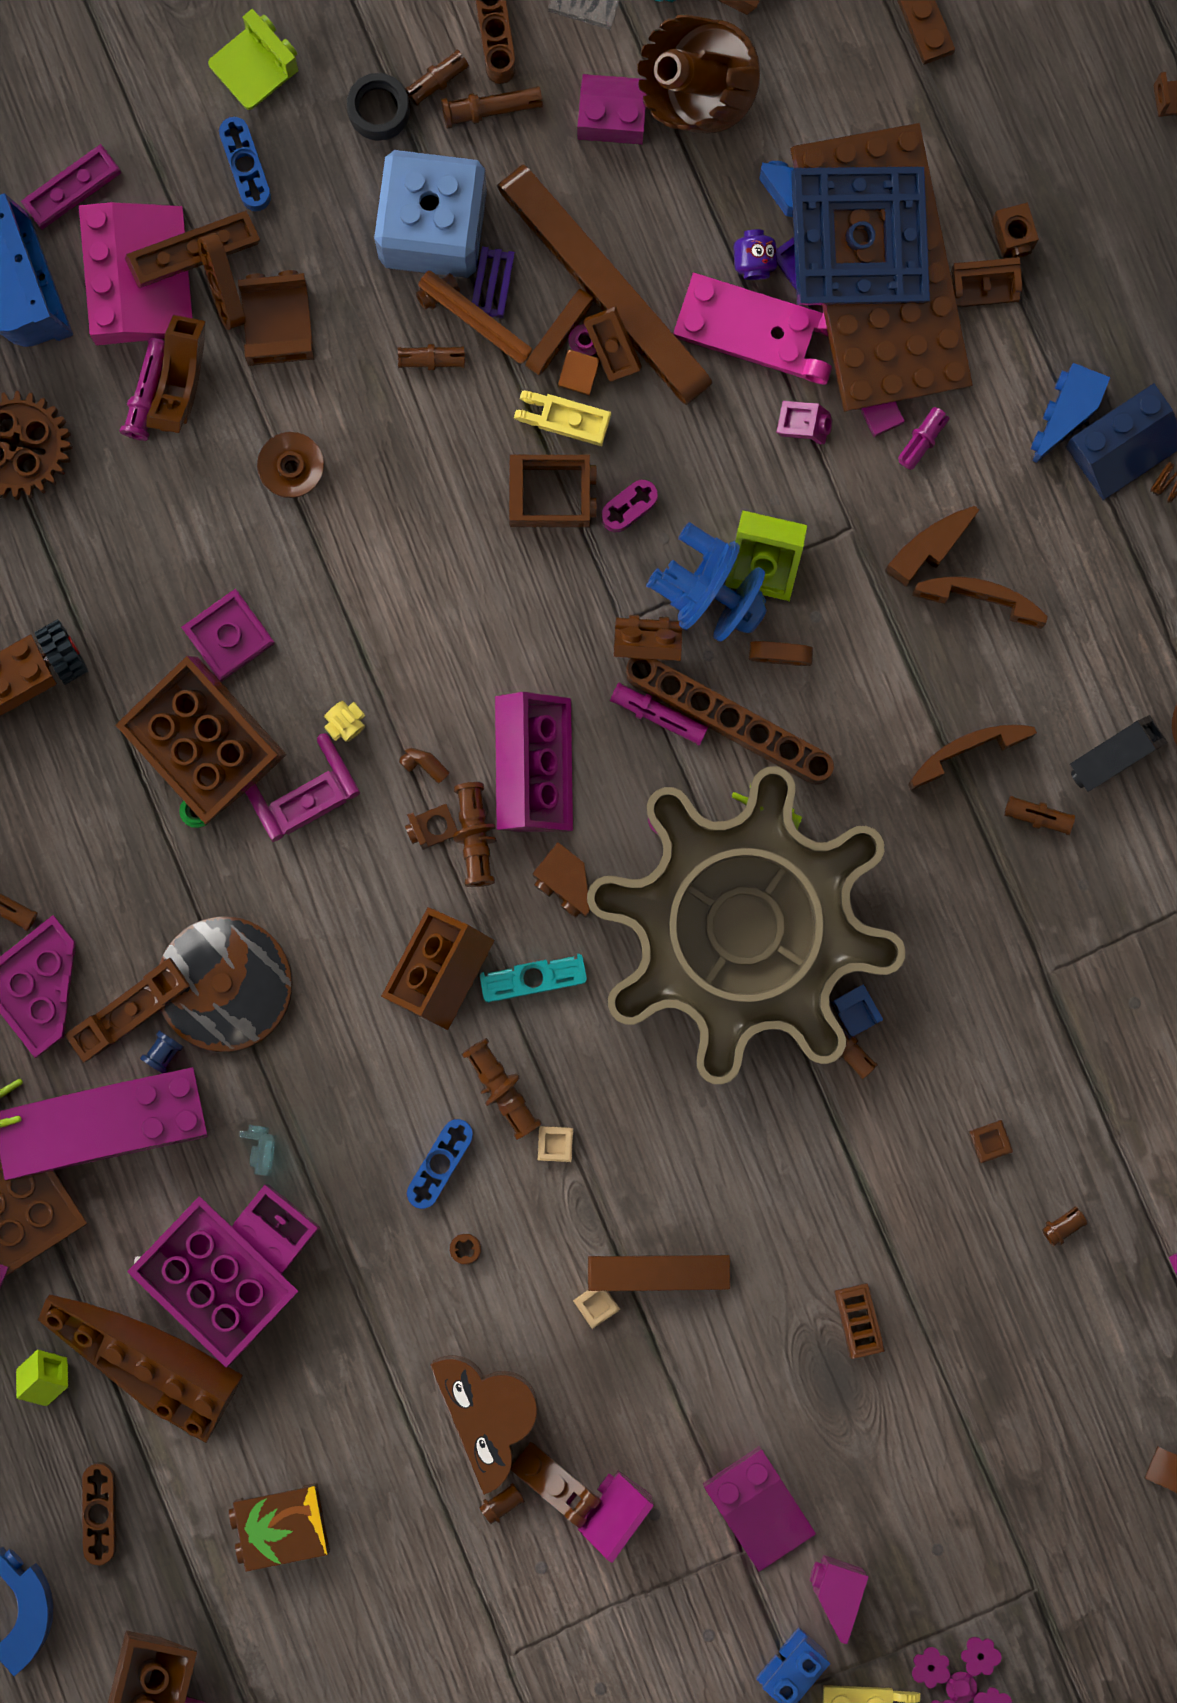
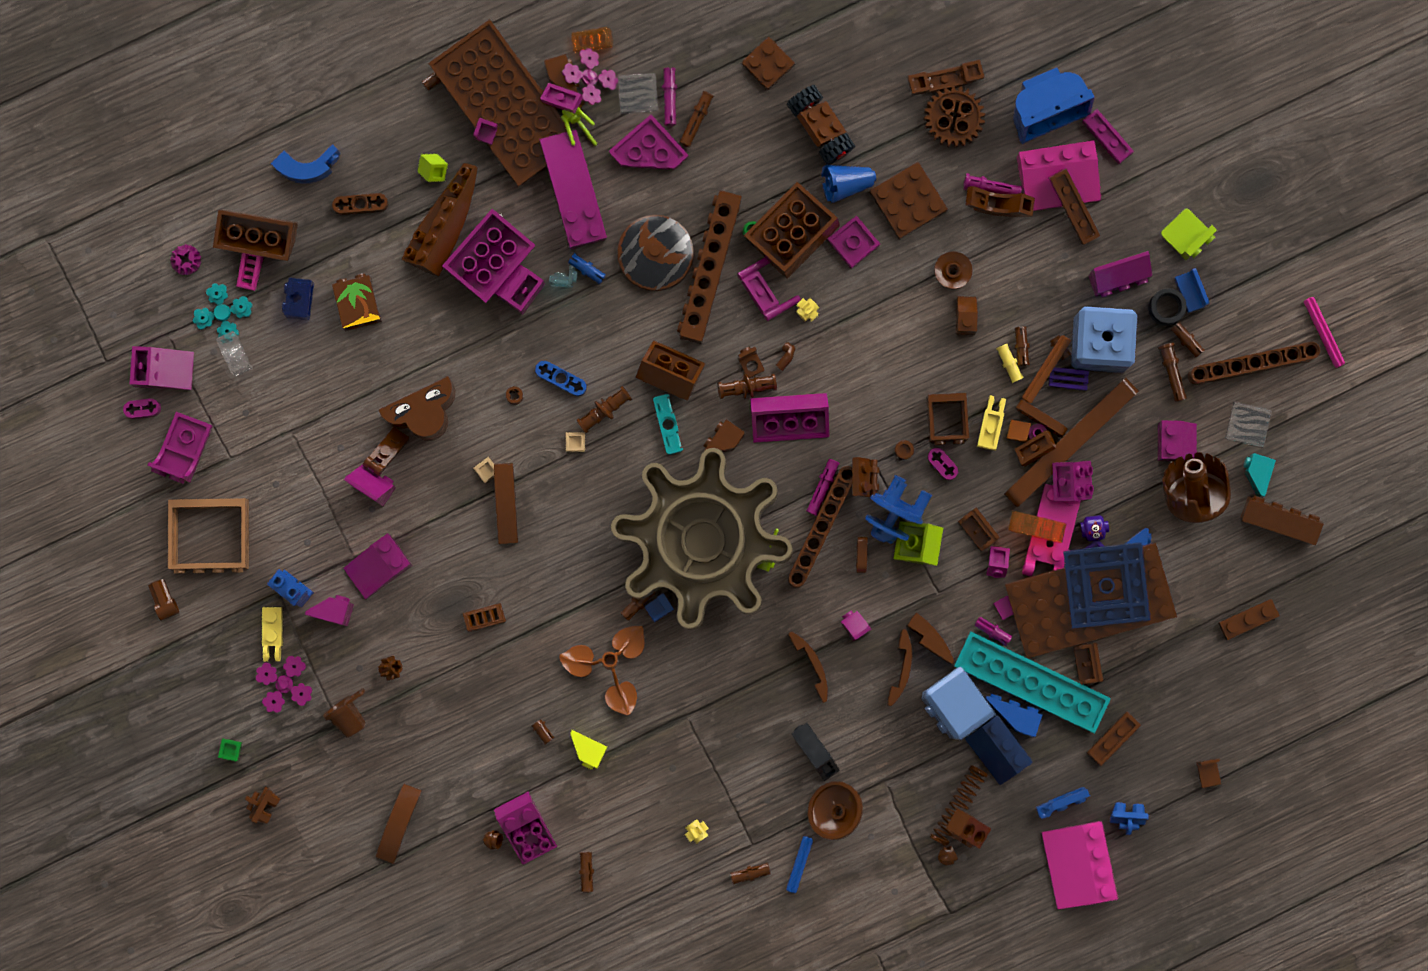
camera: 90 degrees right, 0 degrees up
reddish brown slope [65,958,190,1063] -> none
dark blue bush [140,1031,184,1074] -> none
reddish brown beam [197,233,245,330] -> none
blue beam [219,117,271,211] -> none
reddish brown panel [238,270,314,366] -> none
reddish brown pin [479,1483,525,1524] -> none
reddish brown tile [968,1120,1013,1163] -> none
reddish brown brick [992,202,1039,258] -> none
reddish brown pin [1004,796,1075,835] -> none
none -> clear blue brick [282,278,314,321]
none -> reddish brown container [323,688,365,738]
none -> reddish brown gear [378,656,403,681]
none -> dark orange plant [559,626,645,716]
none -> blue pin [568,253,606,284]
none -> neon yellow slope [570,730,608,770]
none -> reddish brown brick [677,190,742,344]
none -> blue cone [822,165,876,203]
none -> magenta slope [840,610,871,641]
none -> reddish brown plate [870,162,948,239]
none -> reddish brown tile [894,440,914,460]
none -> medium blue plate [922,667,995,740]
none -> teal plate [954,632,1111,733]
none -> reddish brown slope [956,296,978,335]
none -> reddish brown hinge [958,507,1000,552]
none -> light yellow pin [996,344,1024,383]
none -> clear orange beam [1008,511,1067,543]
none -> magenta bracket [1053,461,1094,501]
none -> reddish brown tile [1086,712,1141,766]
none -> magenta slope [1088,251,1152,298]
none -> blue panel [1174,268,1209,313]

